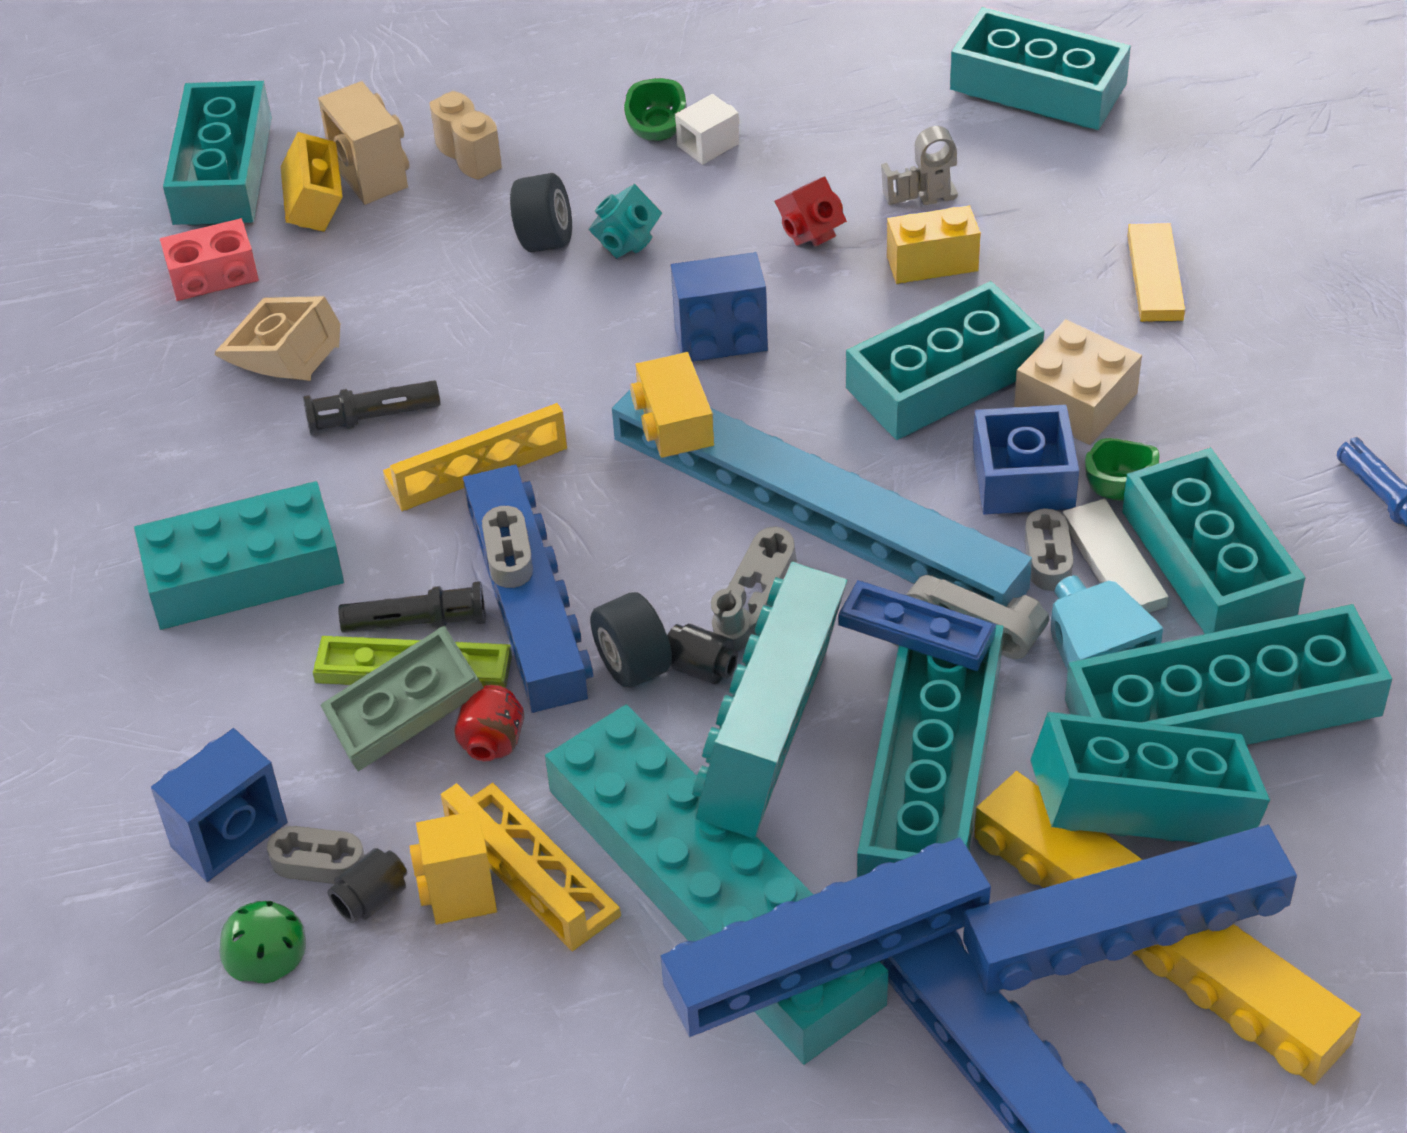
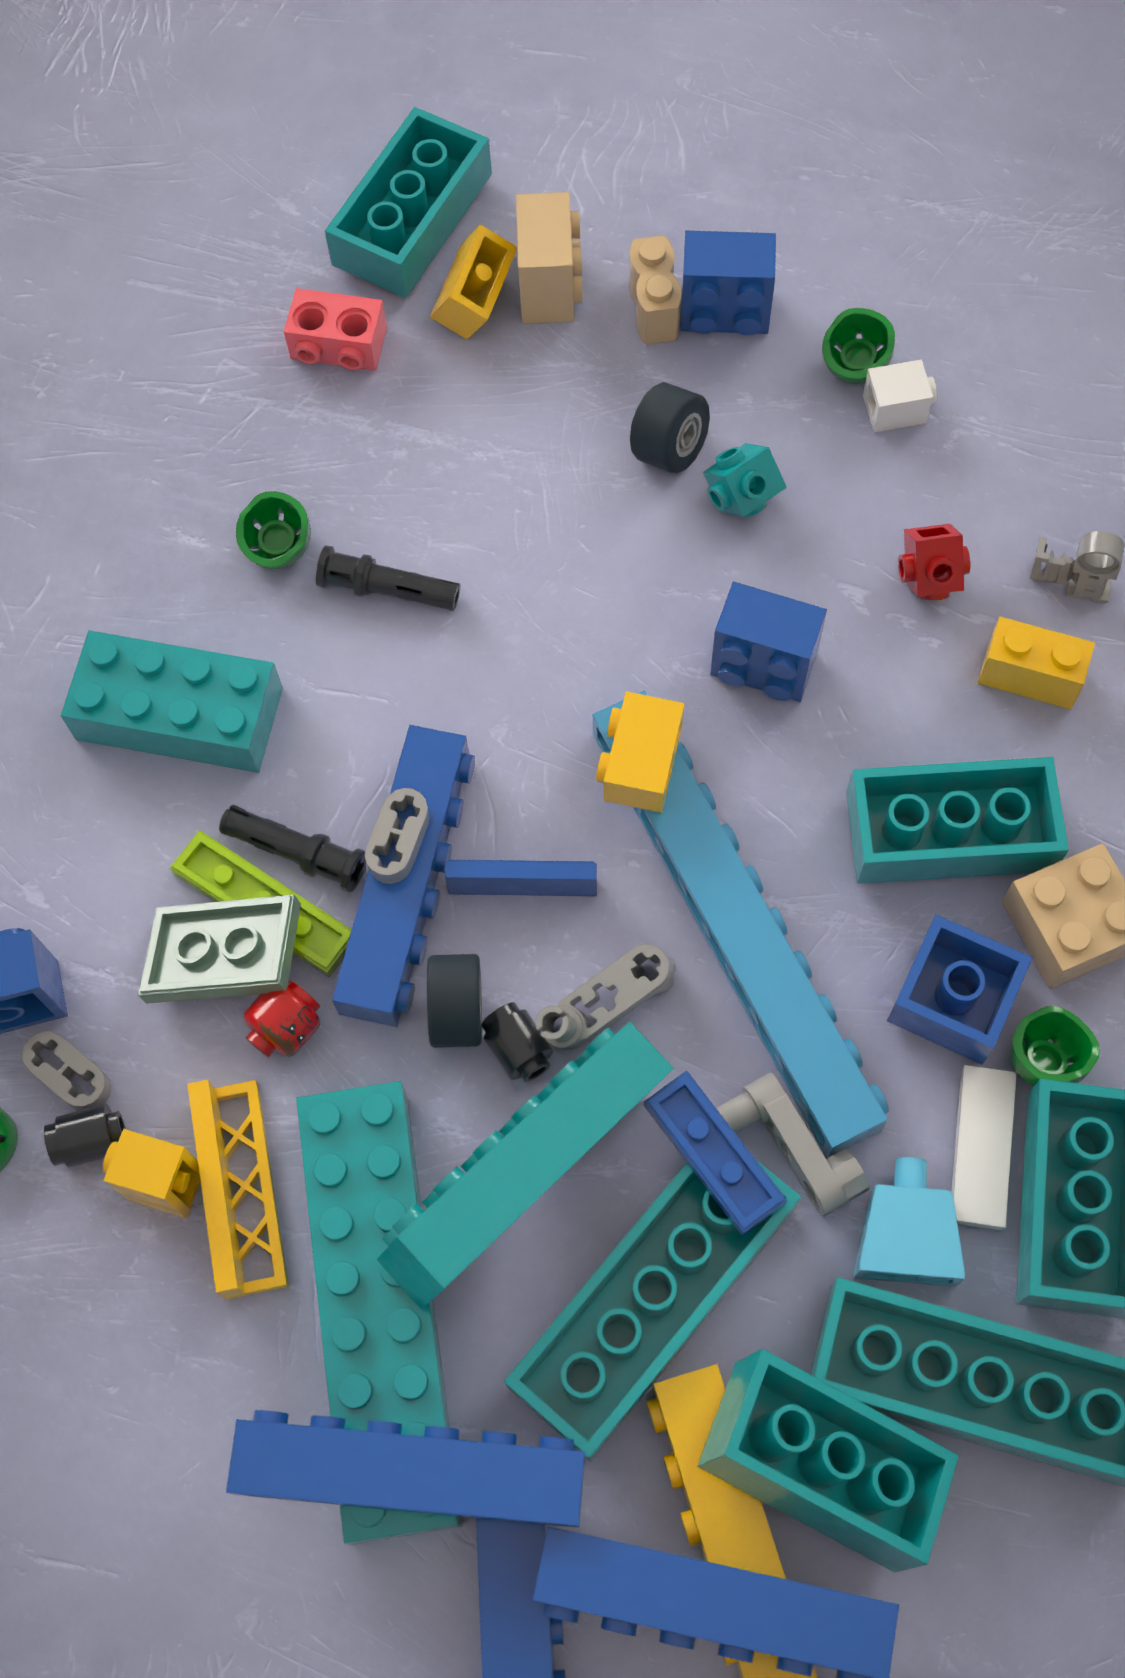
camera: 30 degrees right, 20 degrees up
tan slope [214,296,341,381] -> none
yellow fence [383,403,567,511] -> none
light grey beam [1024,509,1074,591] -> none
none -> green helmet [236,491,311,570]
none -> blue tile [445,859,597,896]
none -> blue brick [680,230,776,335]

